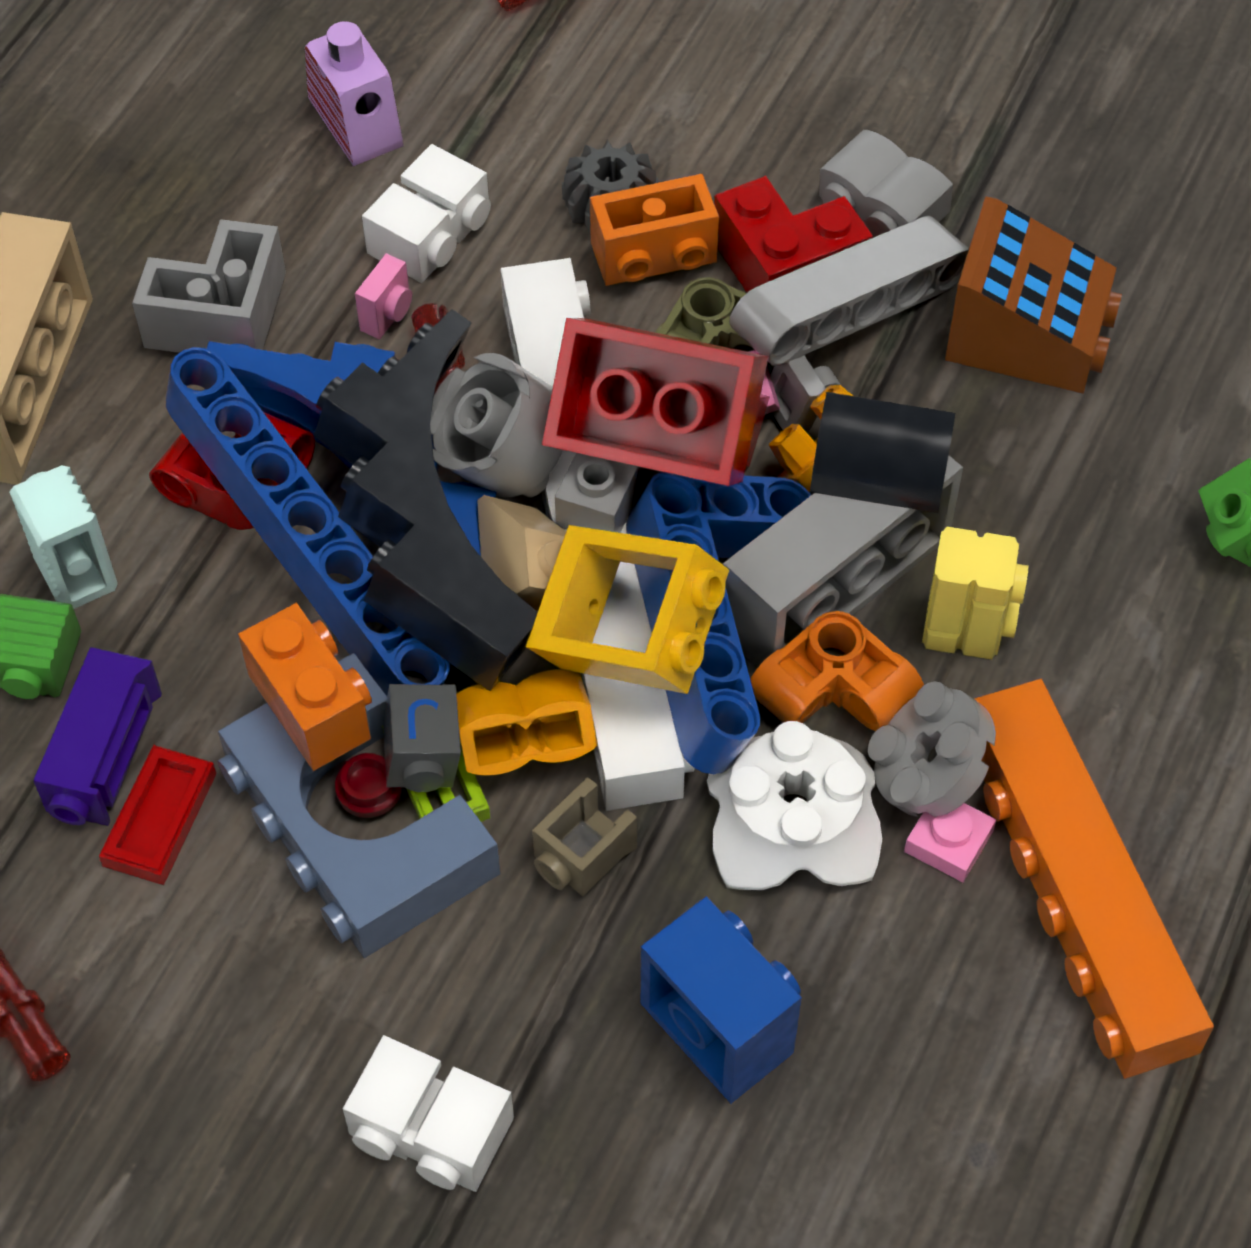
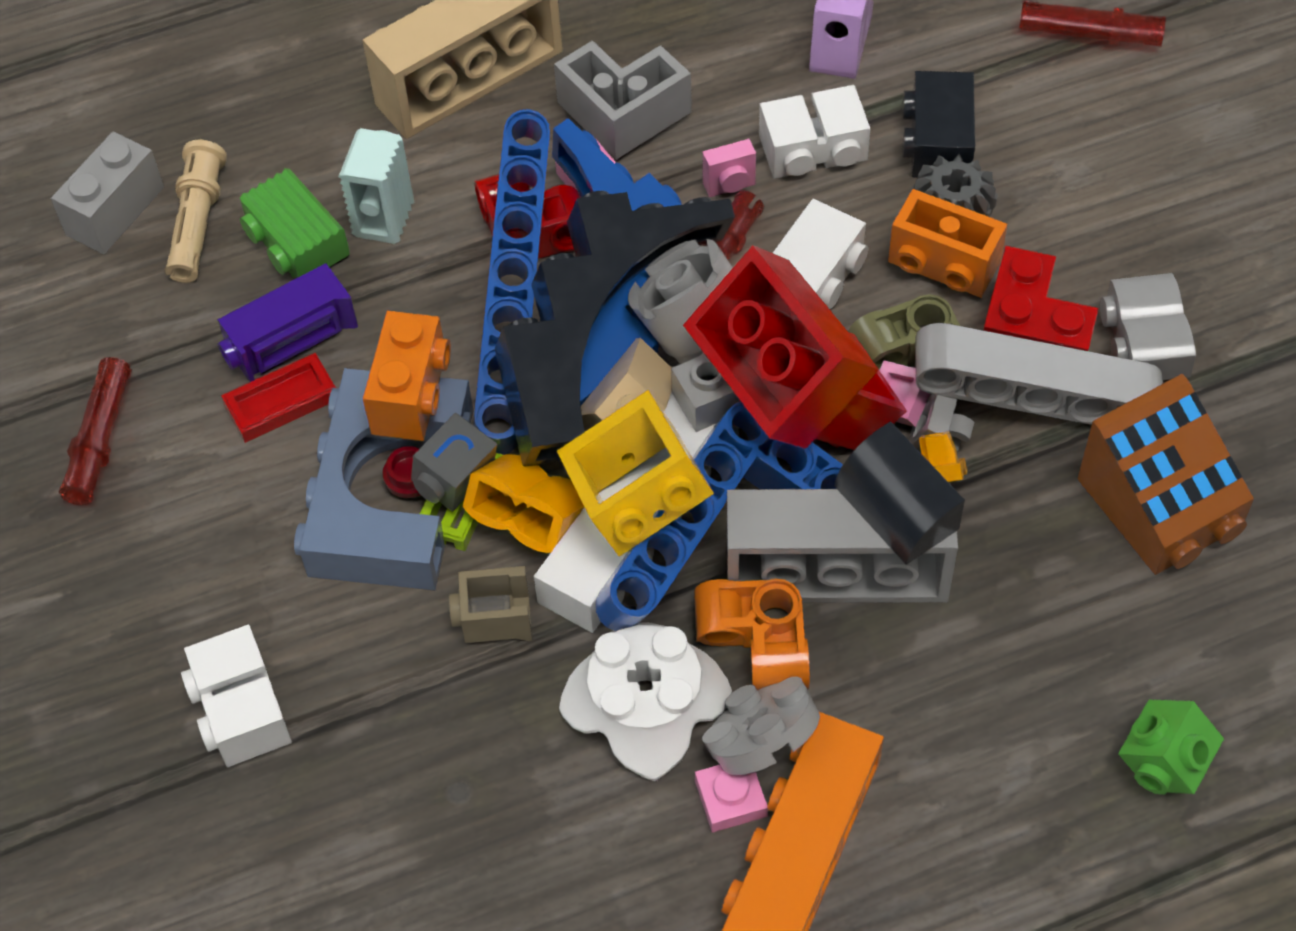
camera: 45 degrees right, 0 degrees up
blue brick [640,896,802,1104] -> none
light yellow brick [922,527,1029,660] -> none
none -> black brick [903,71,975,178]

